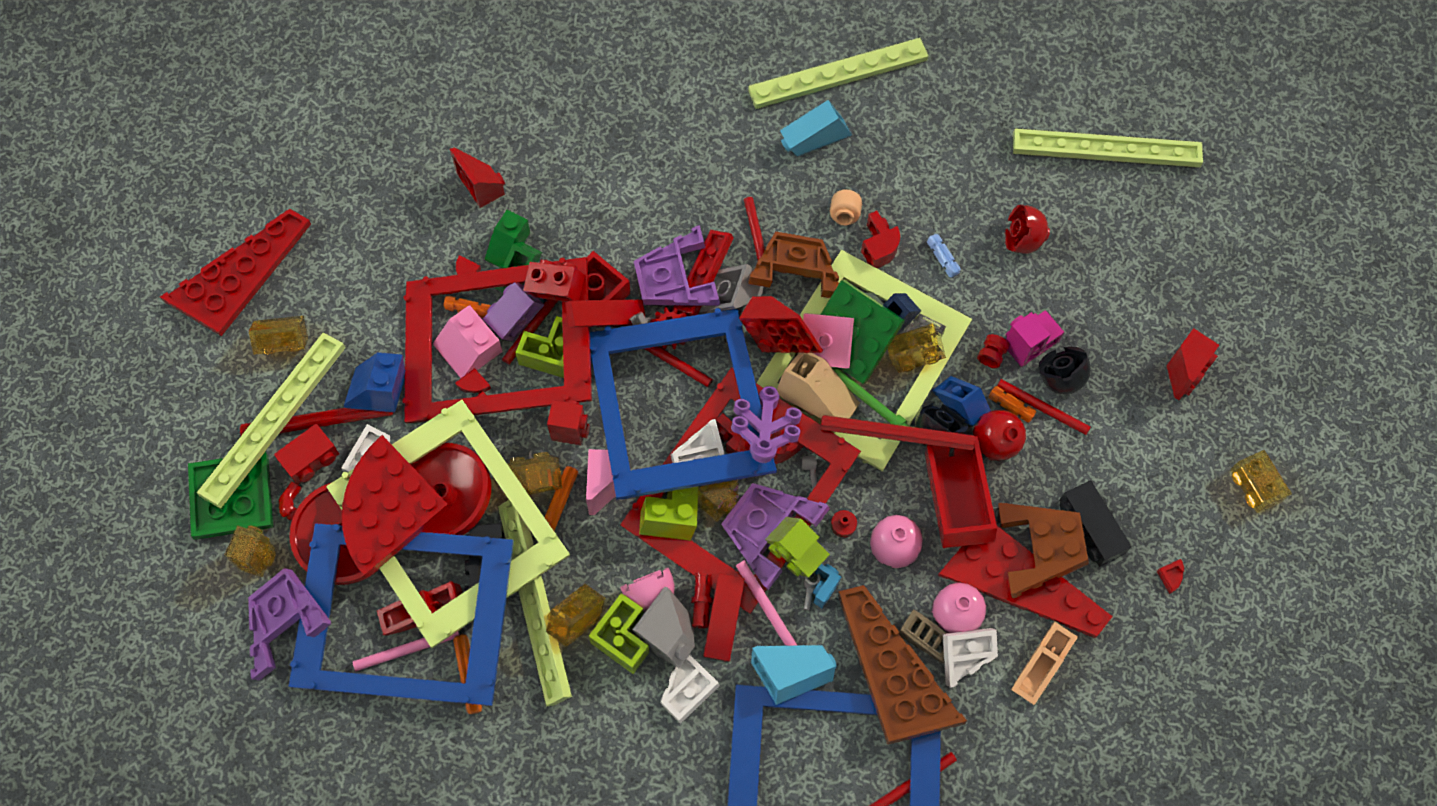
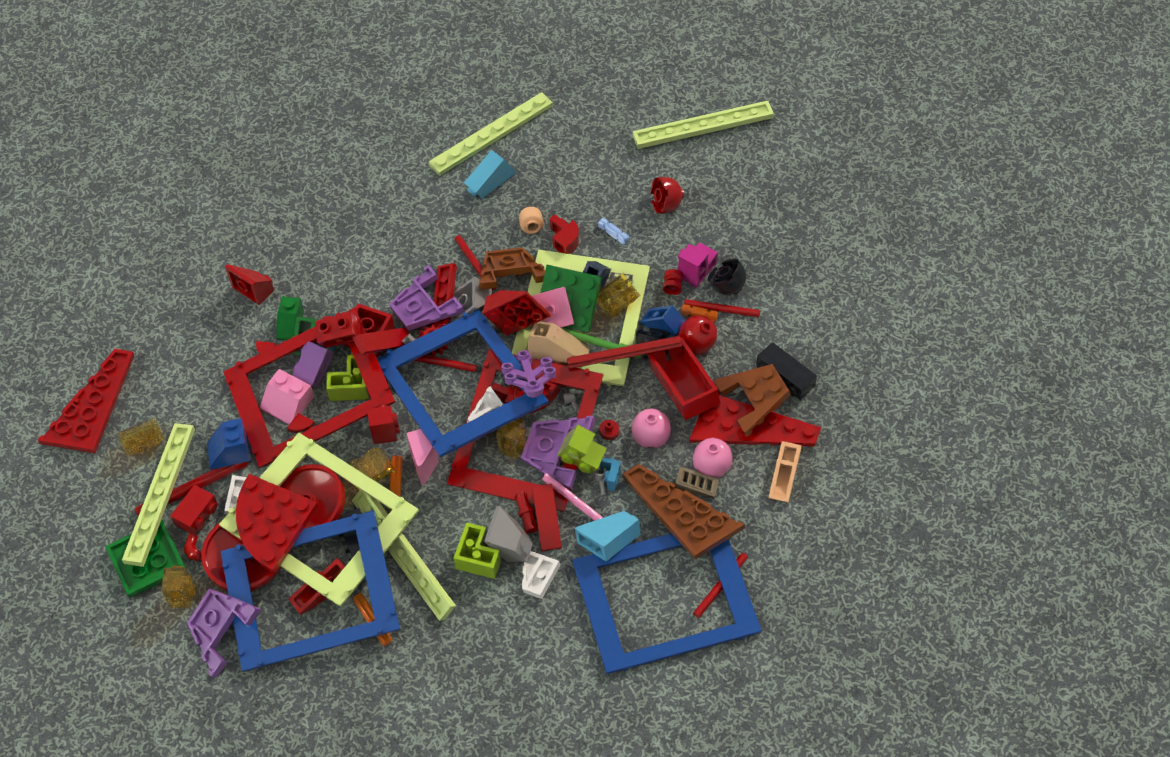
camera: 15 degrees left, 10 degrees down
bright pink bar [353,631,459,672] -> none
orange axle [443,295,491,318] -> none
red bar [502,299,558,365] -> none
clear yellow brick [546,584,606,647] -> none
bright pink cylinder [620,568,675,612] -> none
lime brick [639,486,698,541] -> none
white wing [943,628,998,687] -> none
red tile [1157,559,1184,594] -> none
red slope [1166,328,1219,400] -> none
clear yellow brick [1230,450,1292,513] -> none

